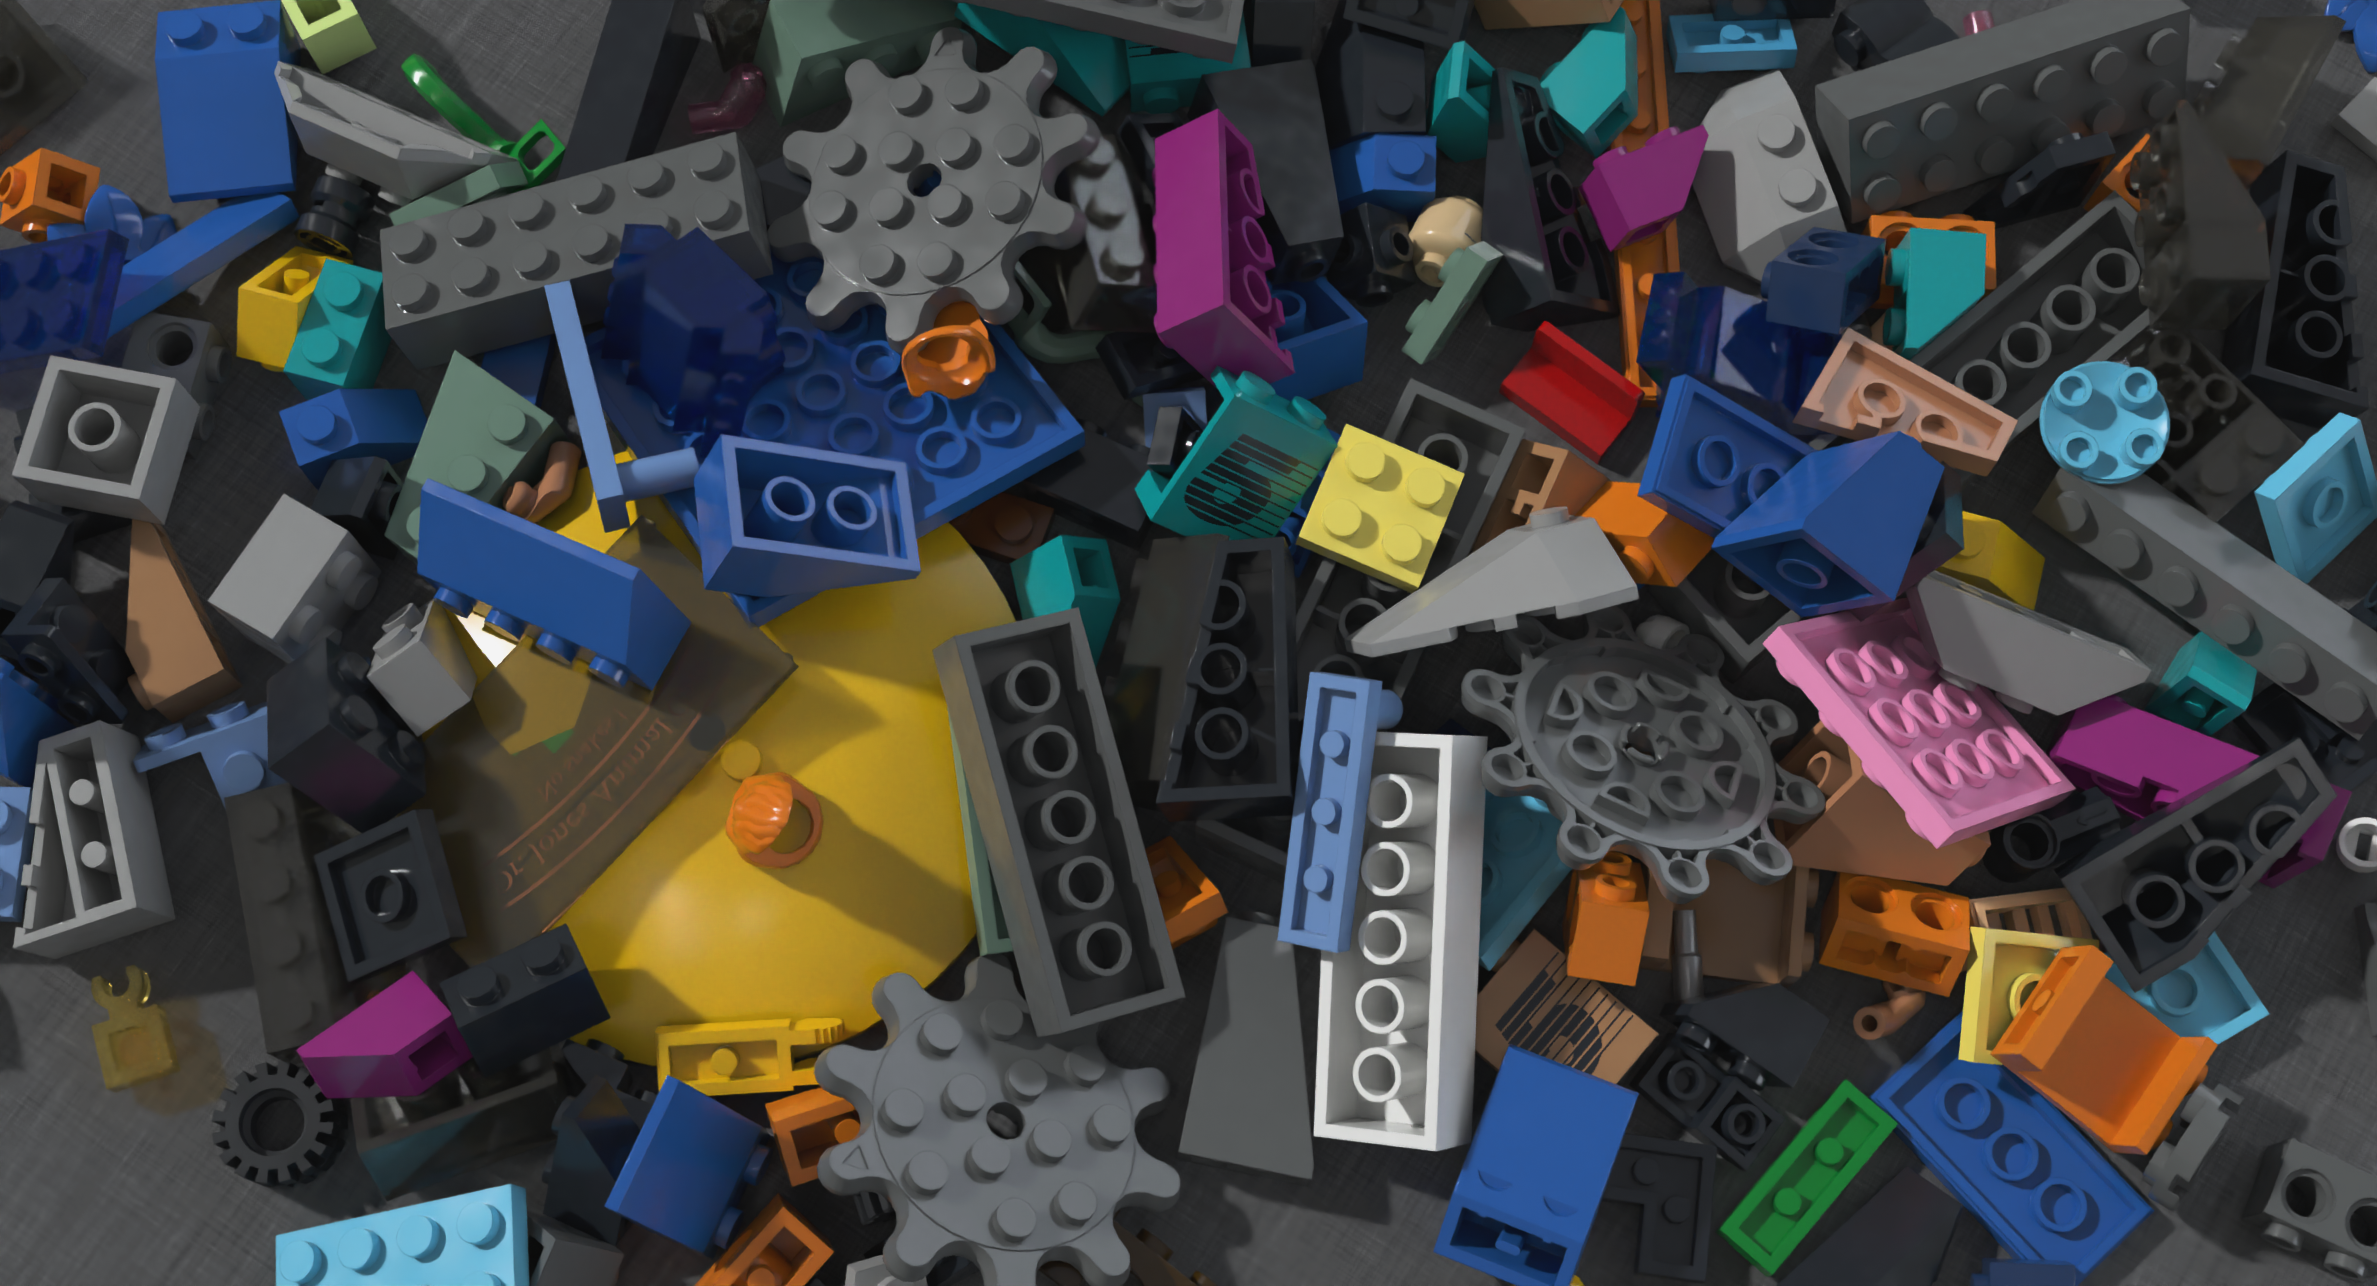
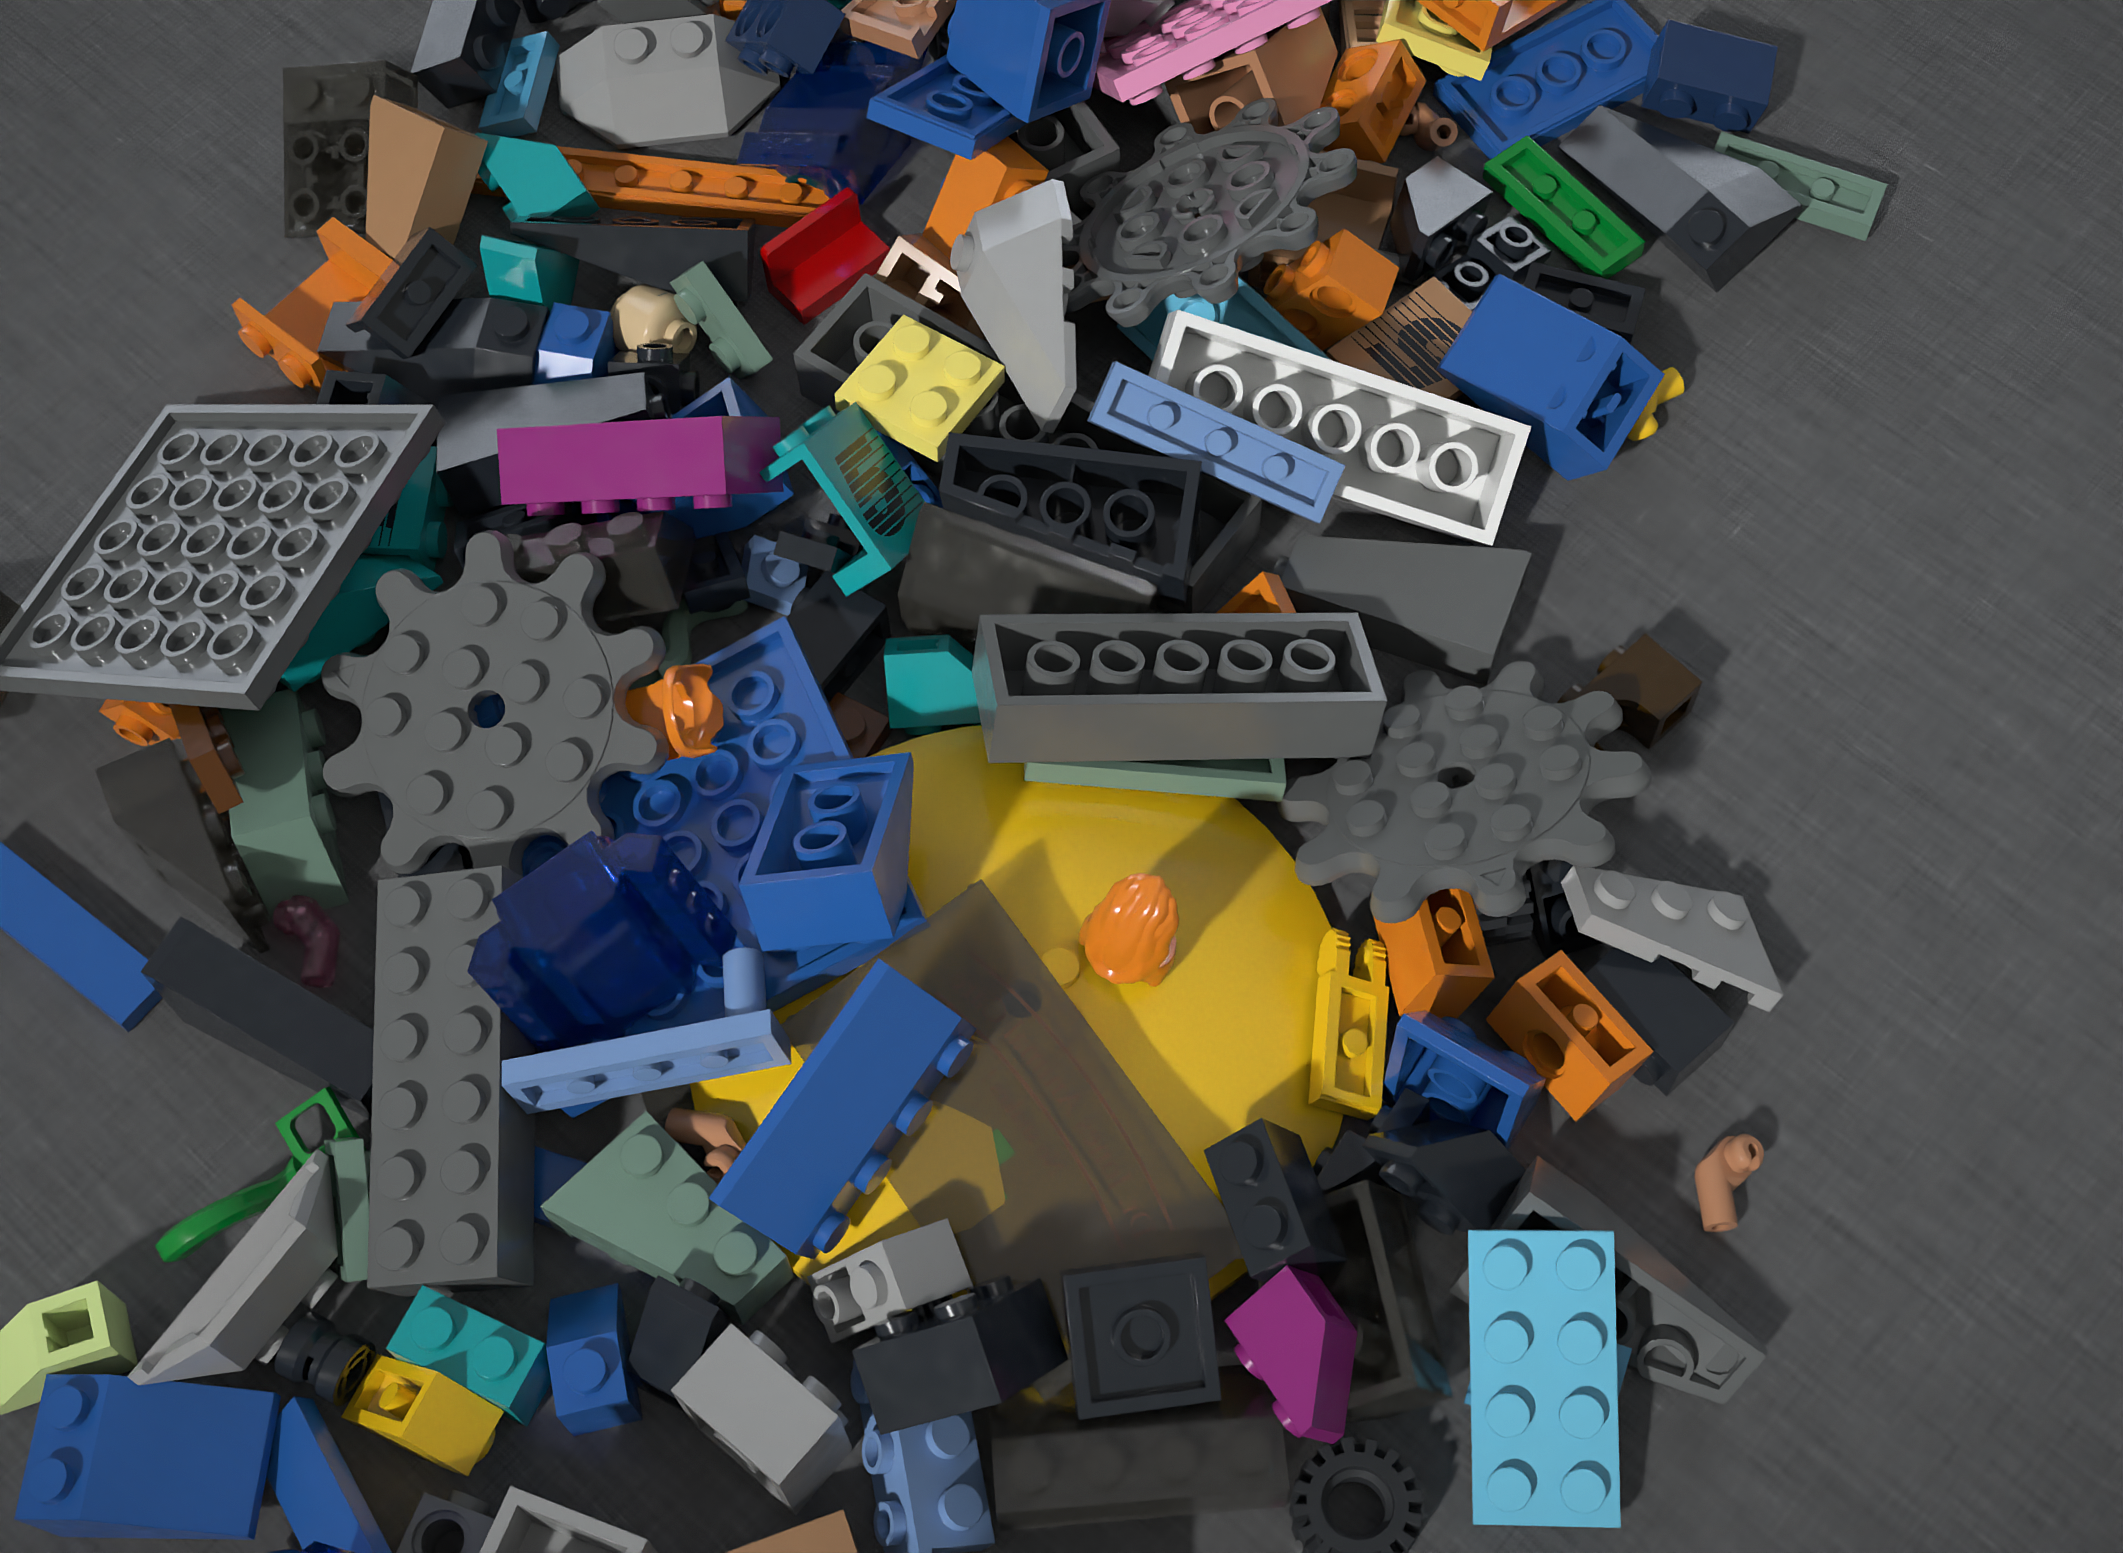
camera: 75 degrees left, 10 degrees down
magenta slope [1579,125,1709,253] -> none

